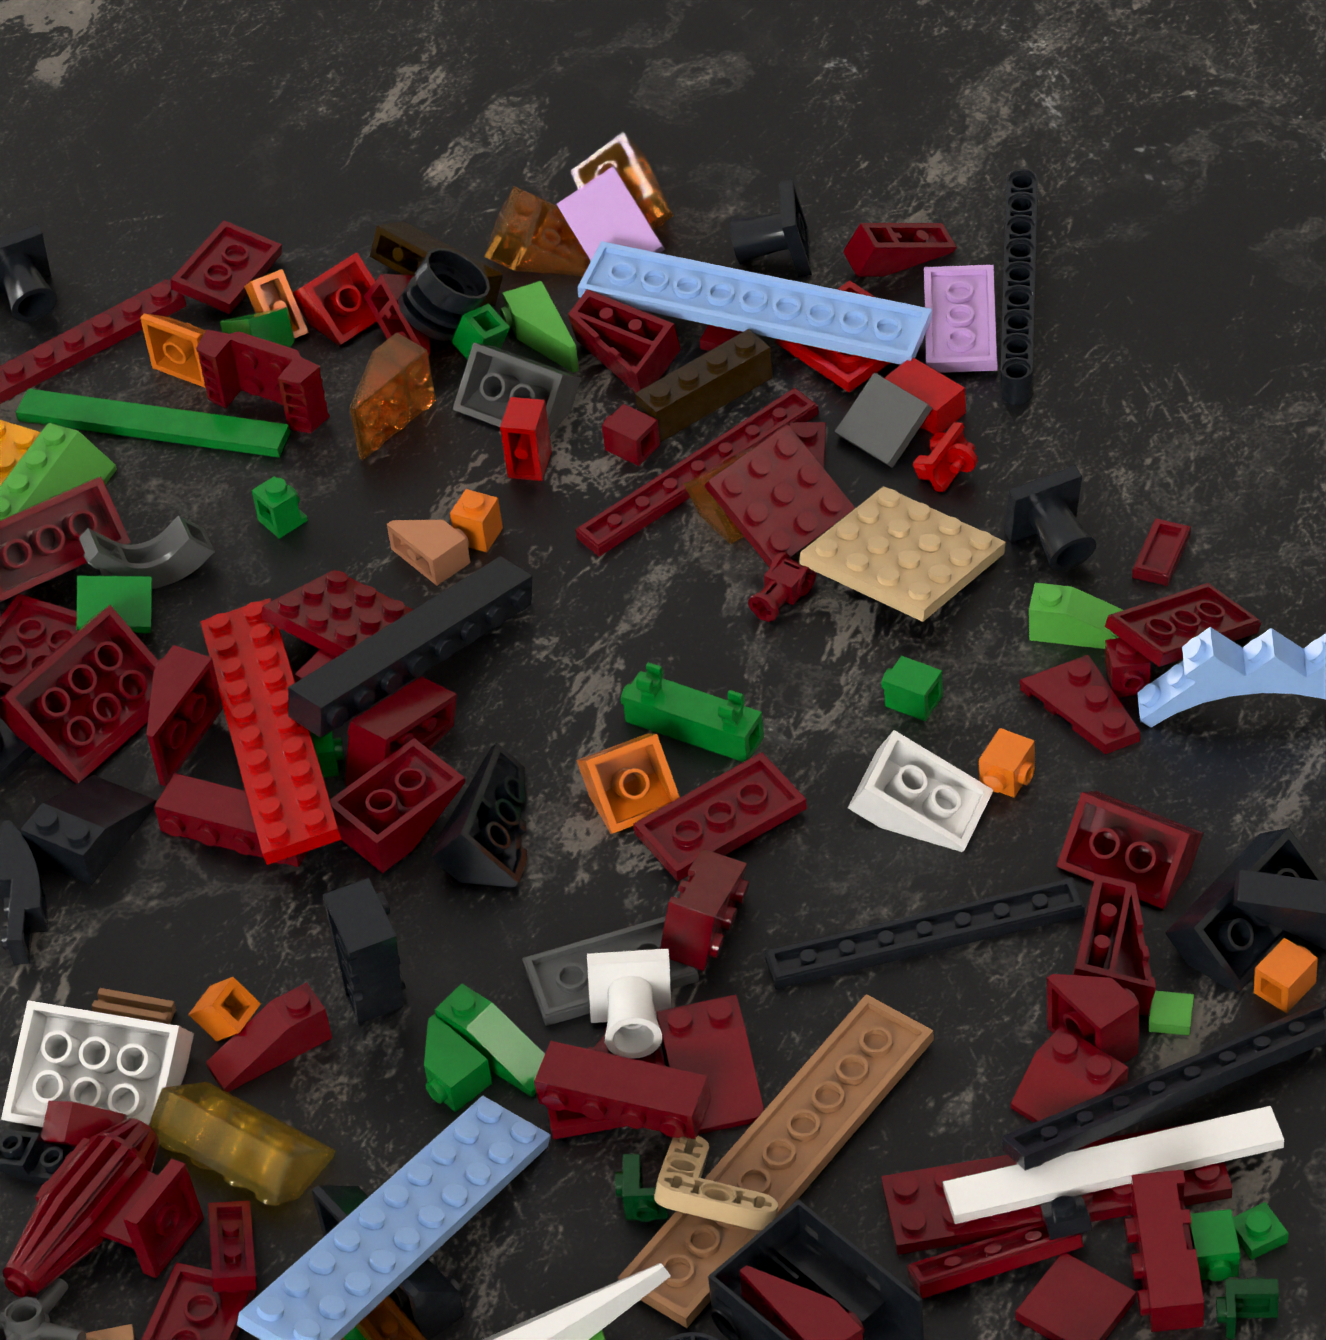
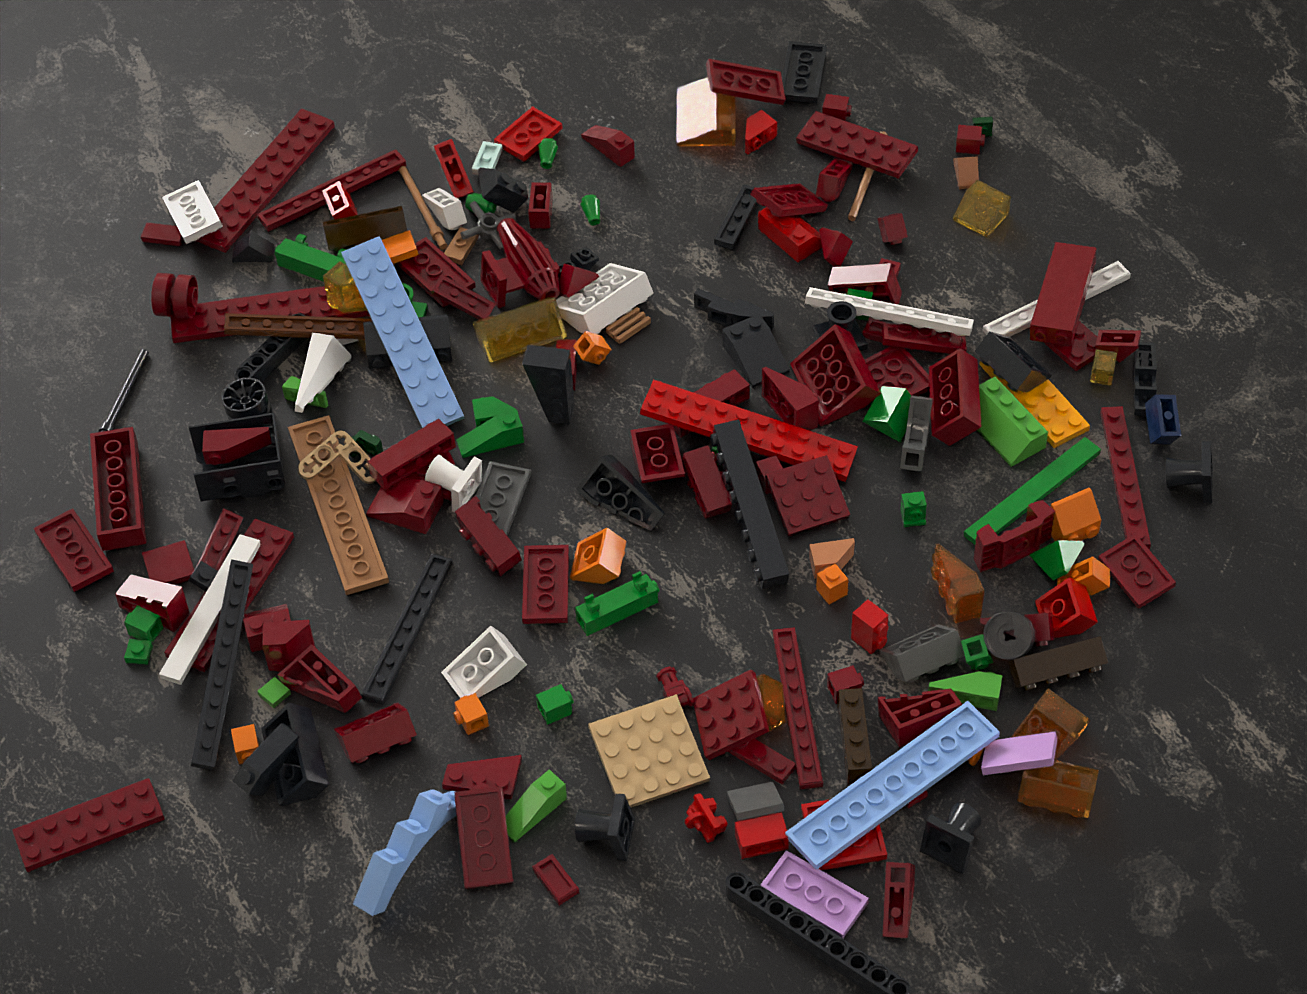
camera: 120 degrees right, 5 degrees up
dark green bracket [1216,1276,1279,1339] -> none

